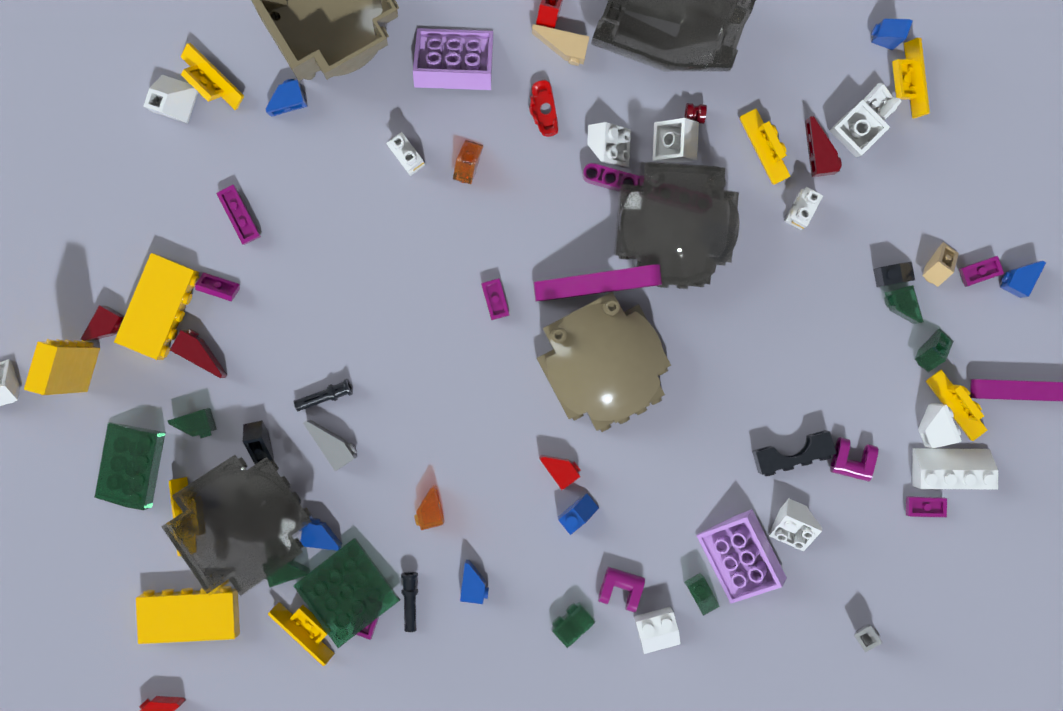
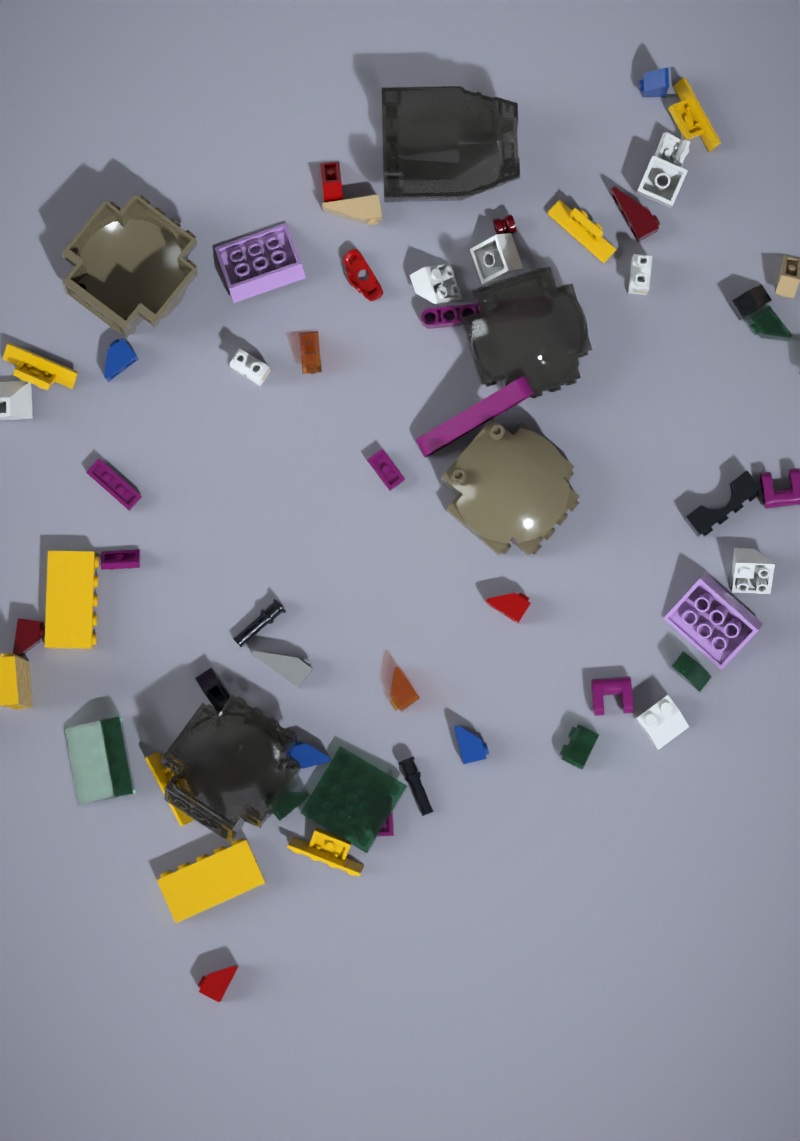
camera: 20 degrees left, 5 degrees down
clear green slope [167,408,217,439] -> none
dark red slope [170,329,227,378] -> none
blue slope [558,493,599,535] -> none

